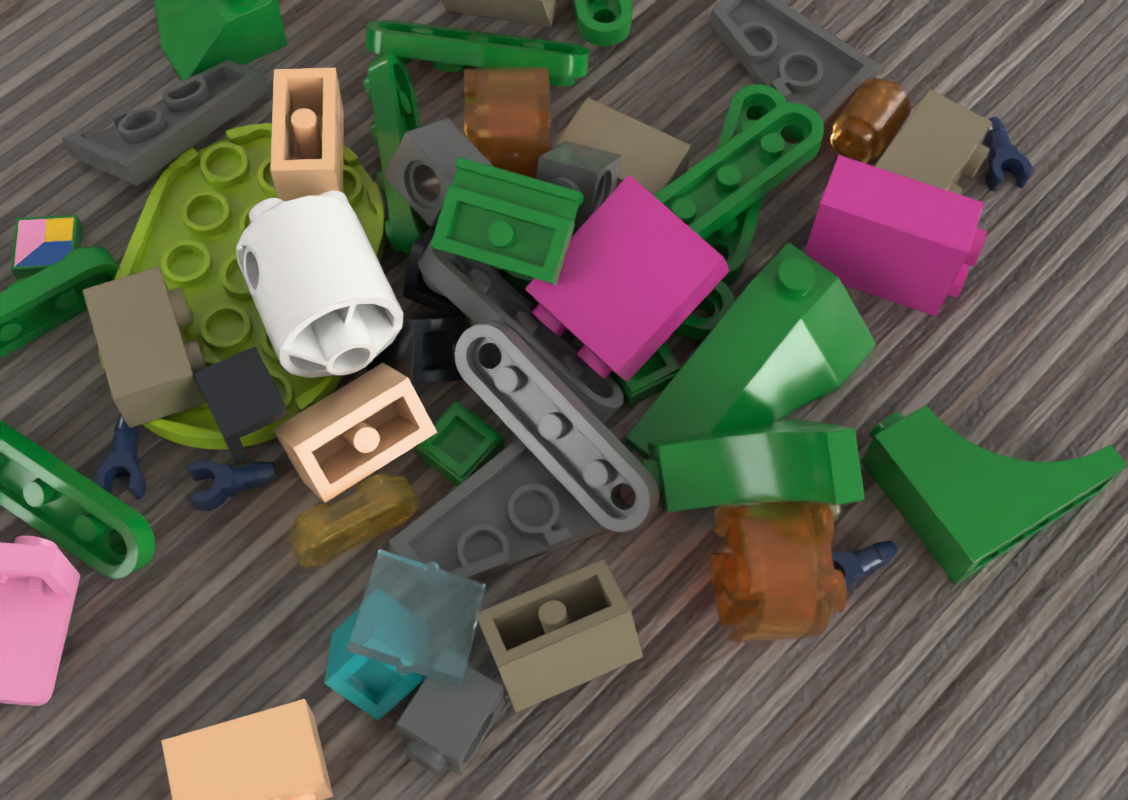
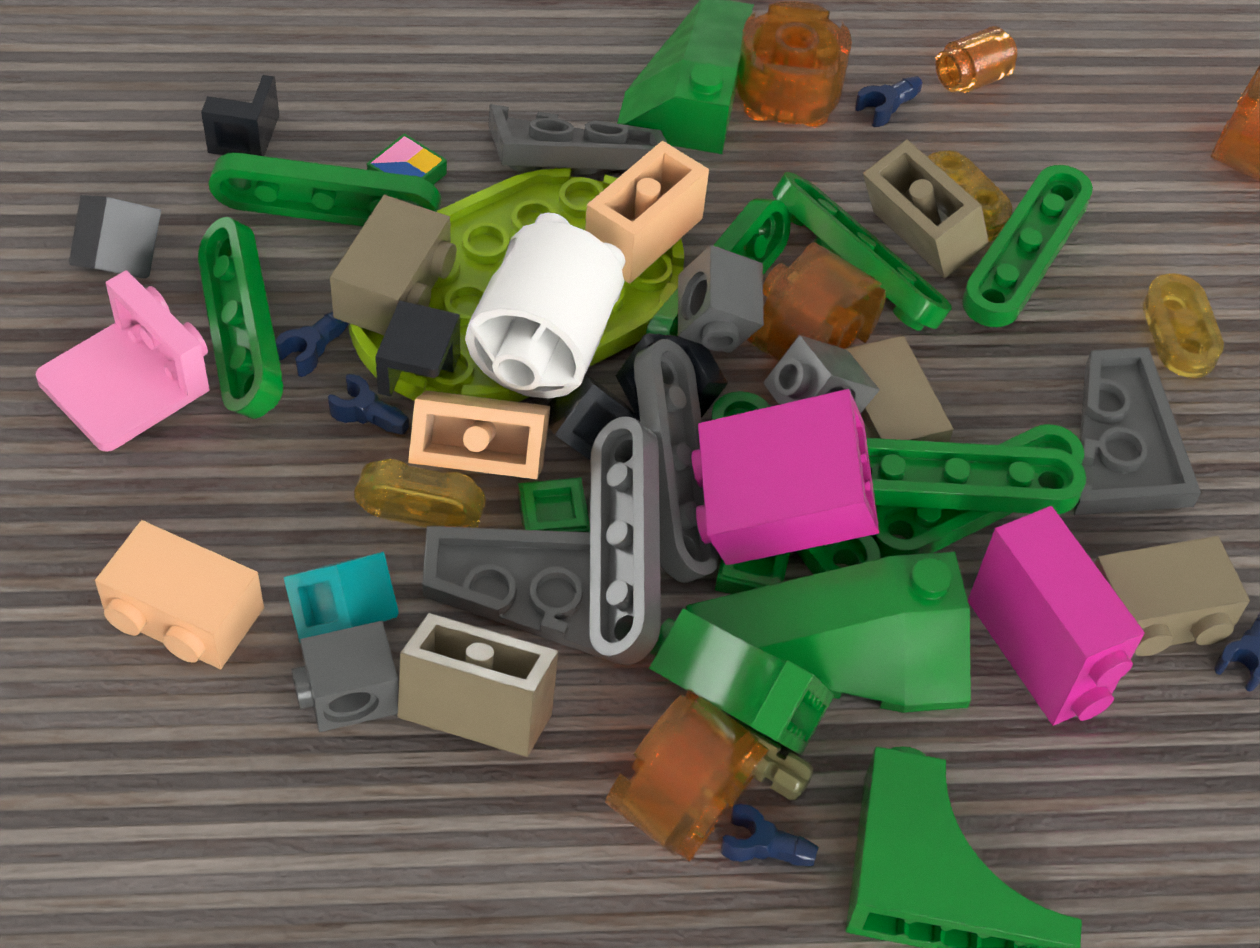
camera: 40 degrees right, 10 degrees down
clear light blue piece [346,549,486,687] -> none
green plate [430,157,584,286] -> none
clear orange brick [831,78,911,163] -> none

